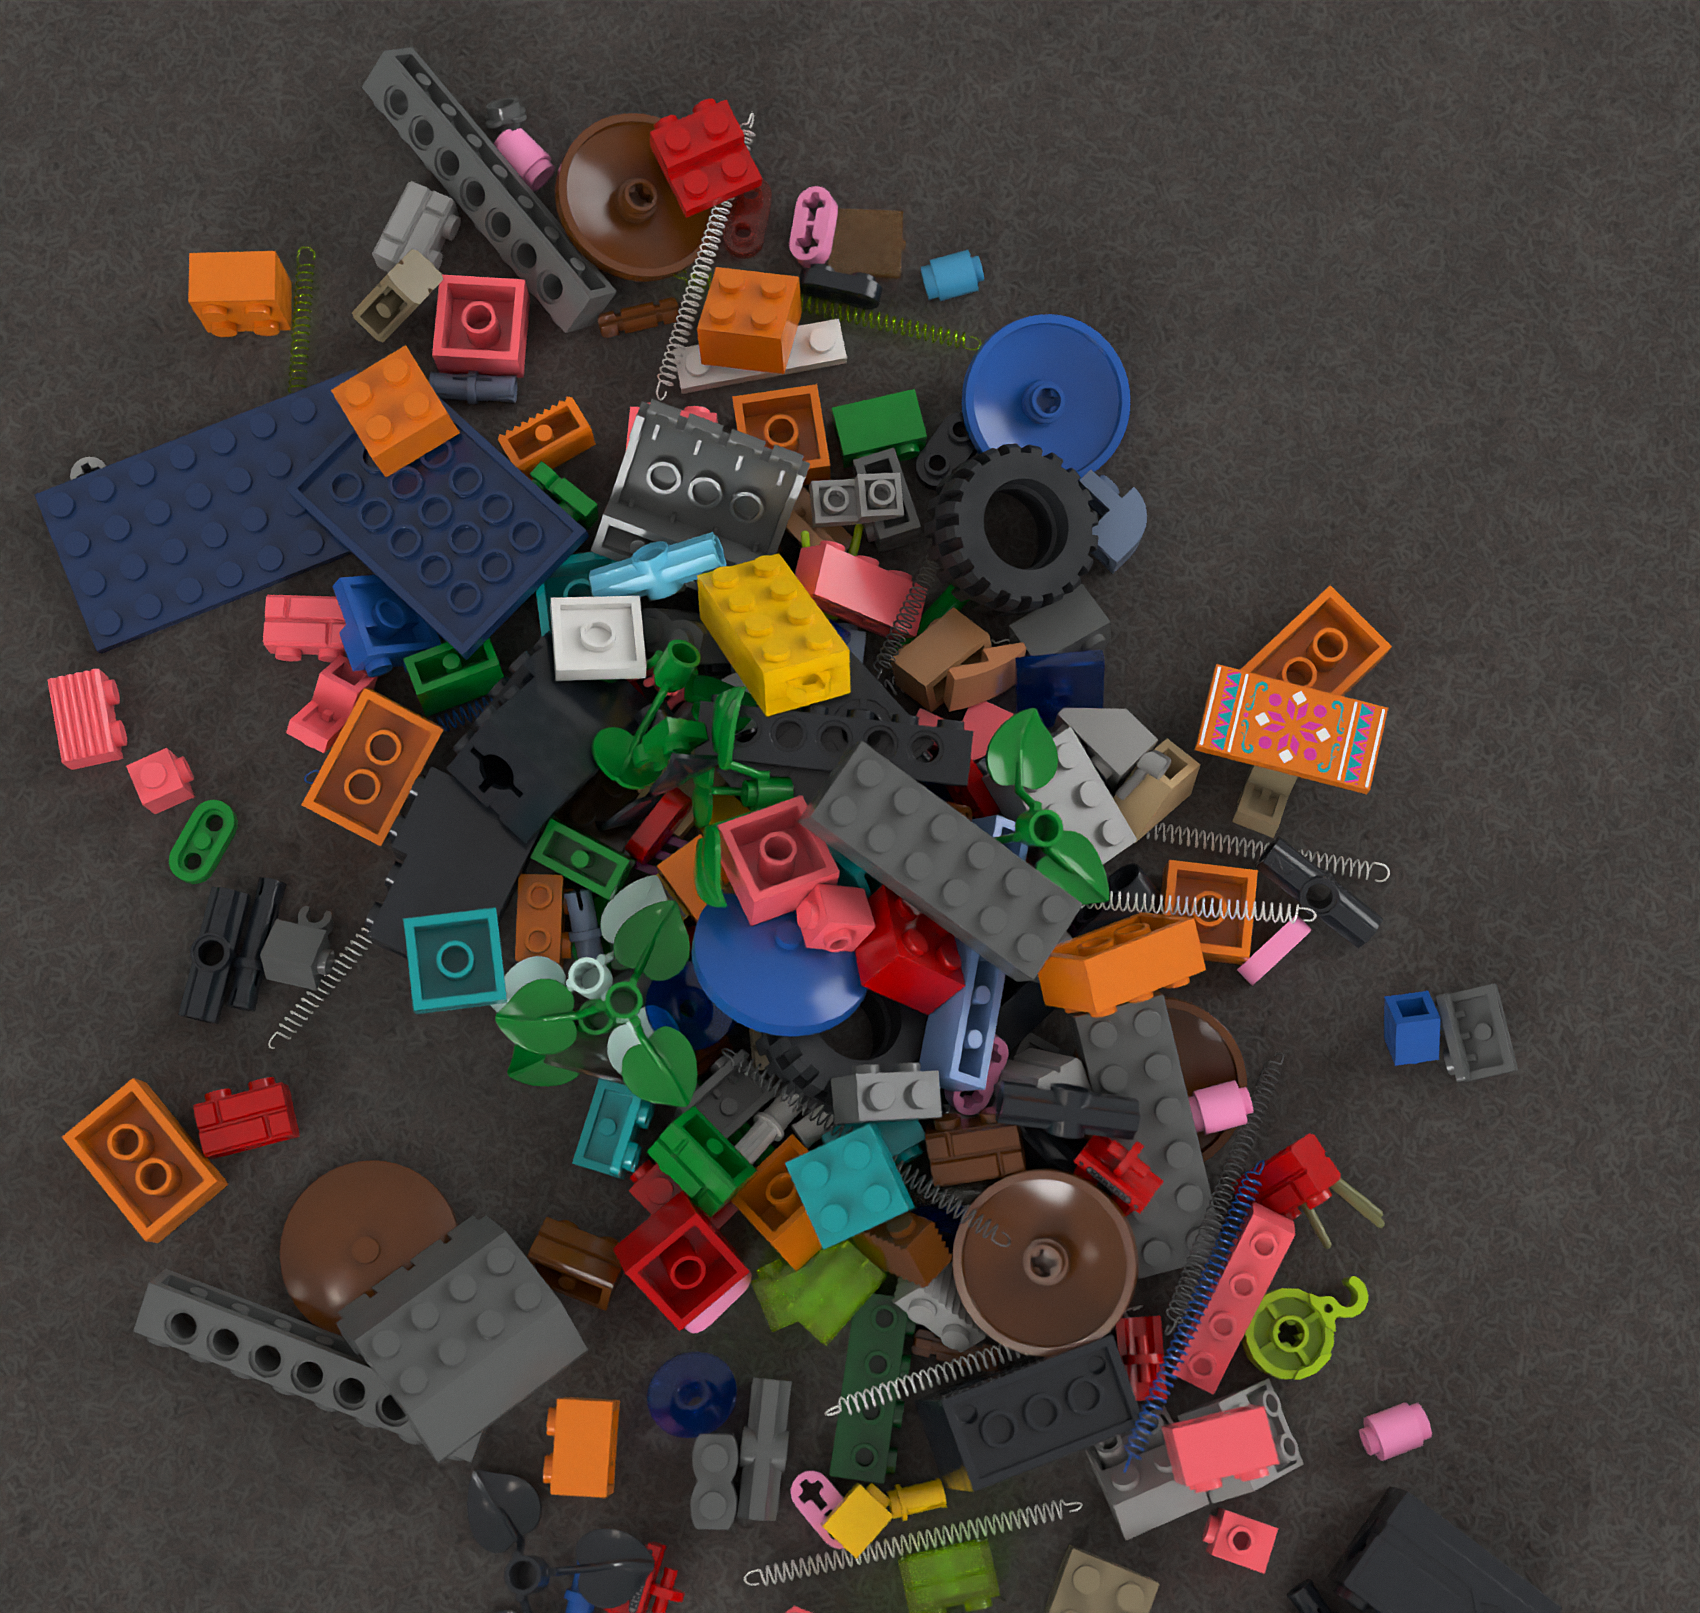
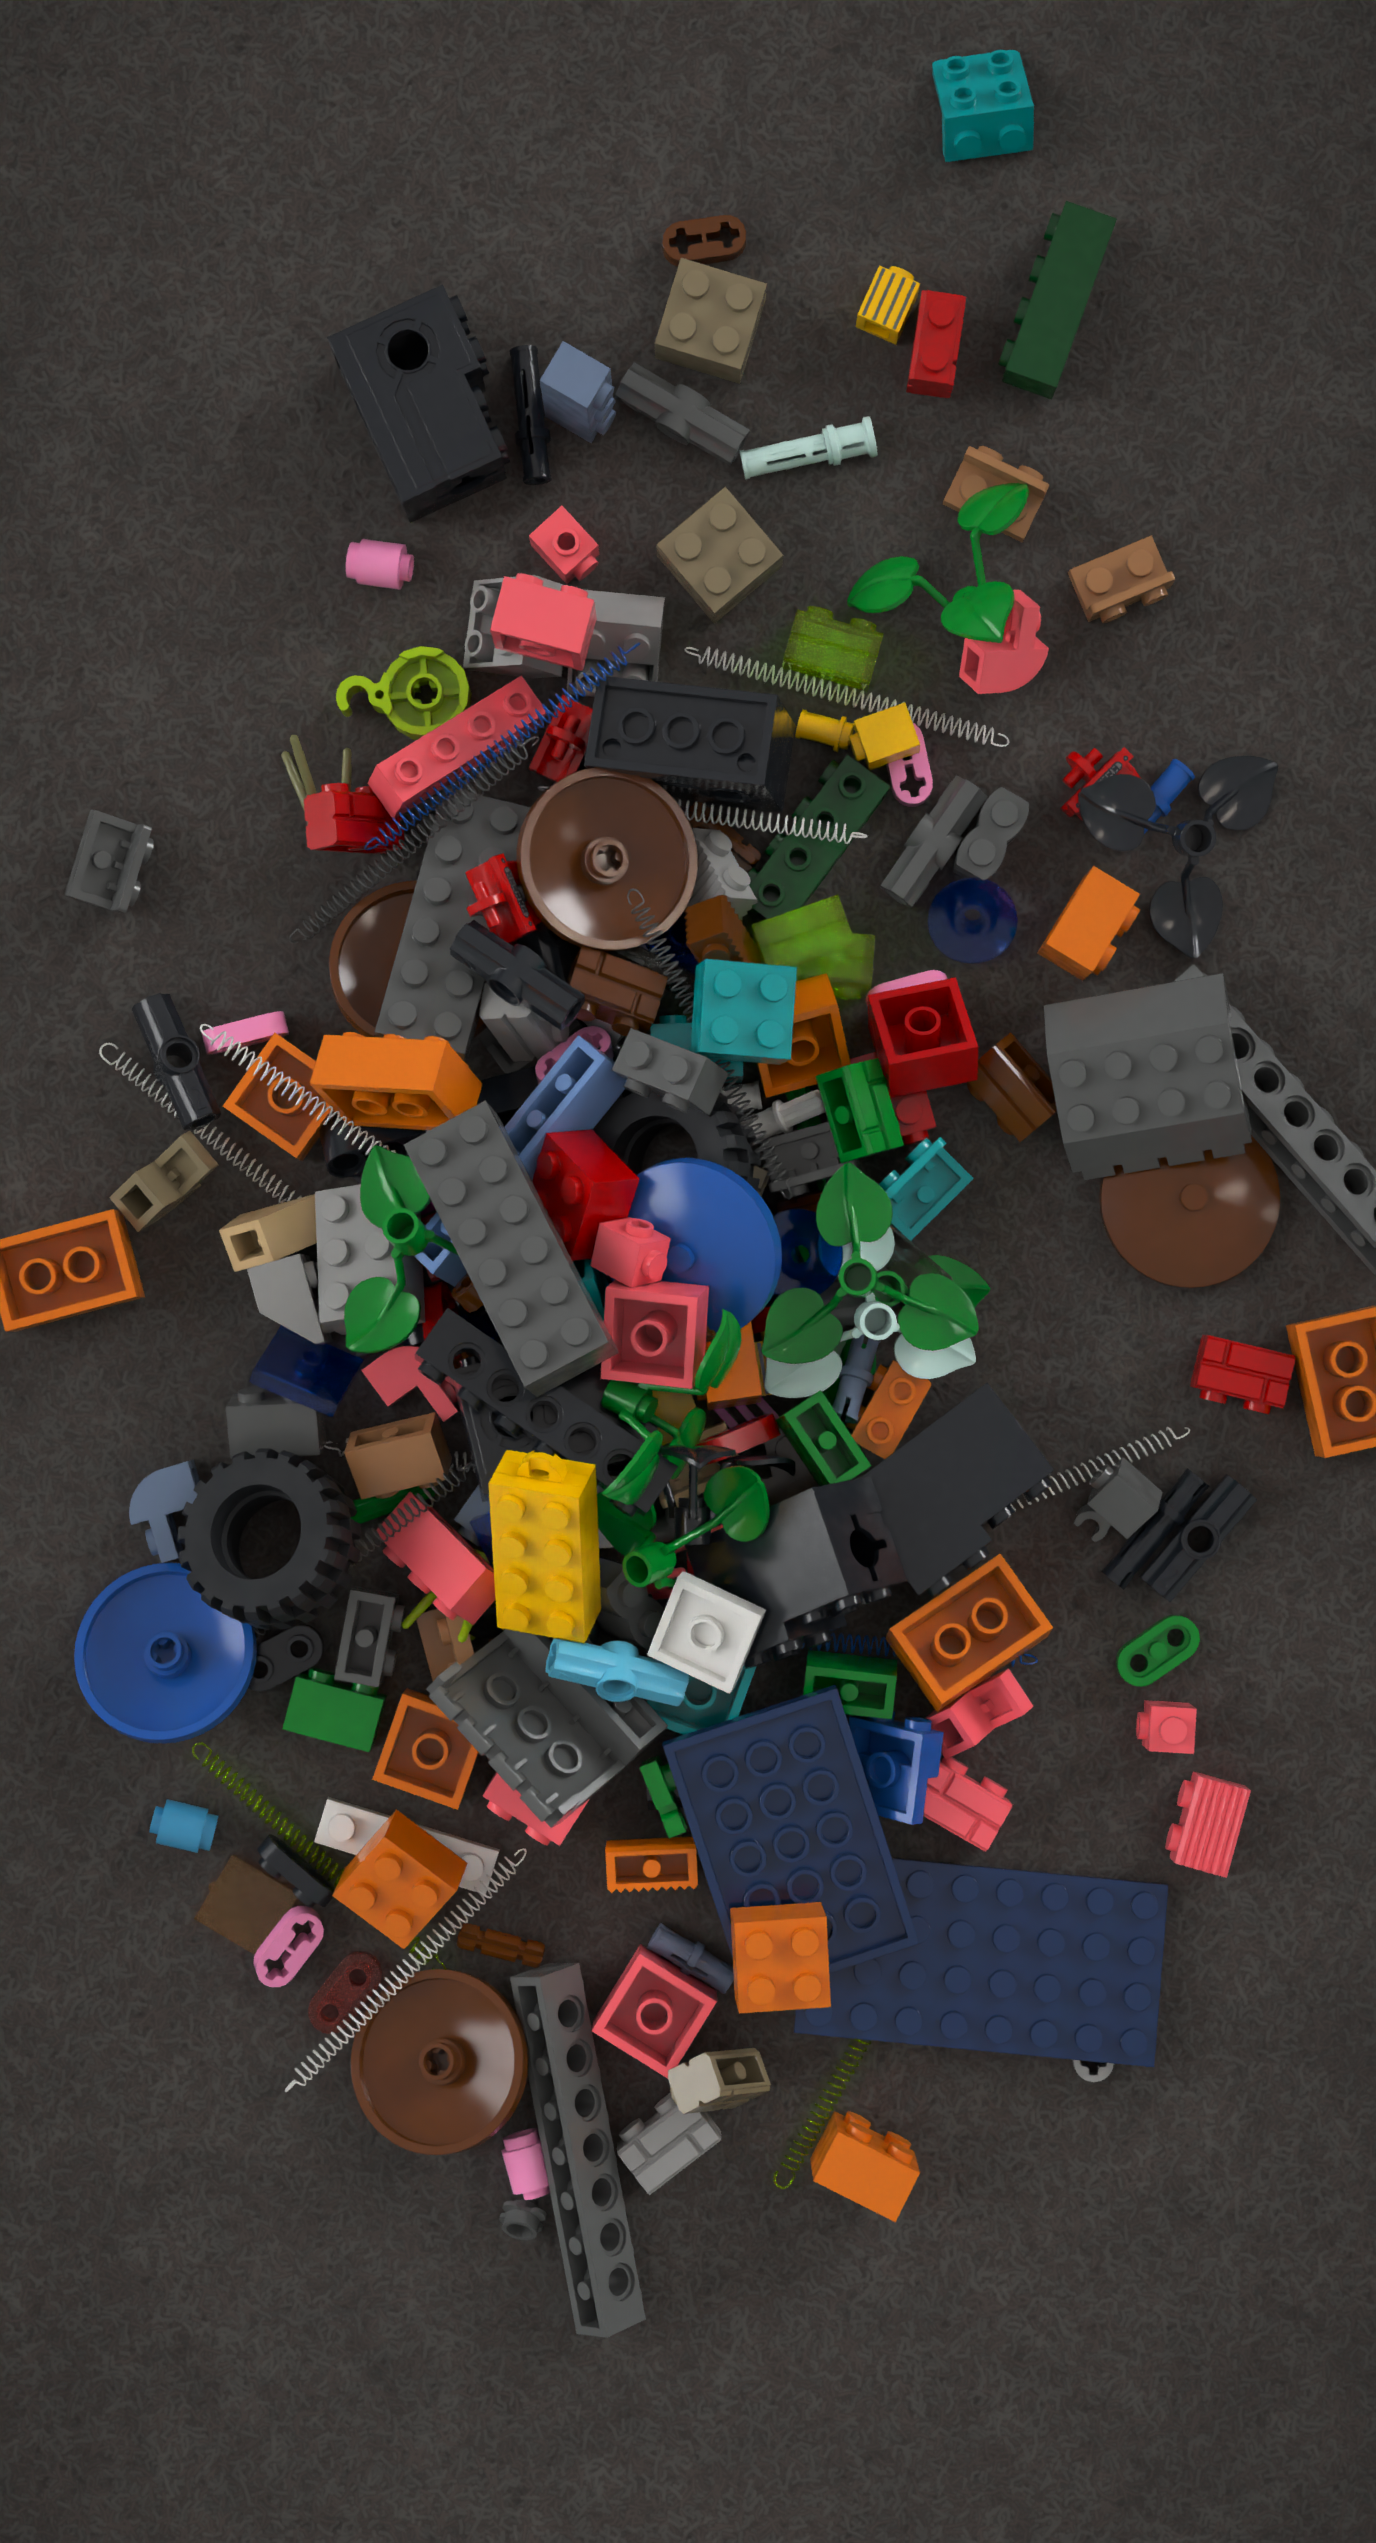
camera: 150 degrees left, 10 degrees up
teal brick [403,908,507,1014] -> none
green plate [632,717,708,771] -> none
red plate [650,98,762,218] -> none
light grey slope [809,473,904,528] -> none
nougat slope [943,642,1026,712] -> none
light grey hand [1116,750,1171,800] -> none
bright pink brick [1188,1080,1253,1135] -> none
orange tile [1195,664,1388,794] -> none
blue brick [1384,991,1440,1066] -> none

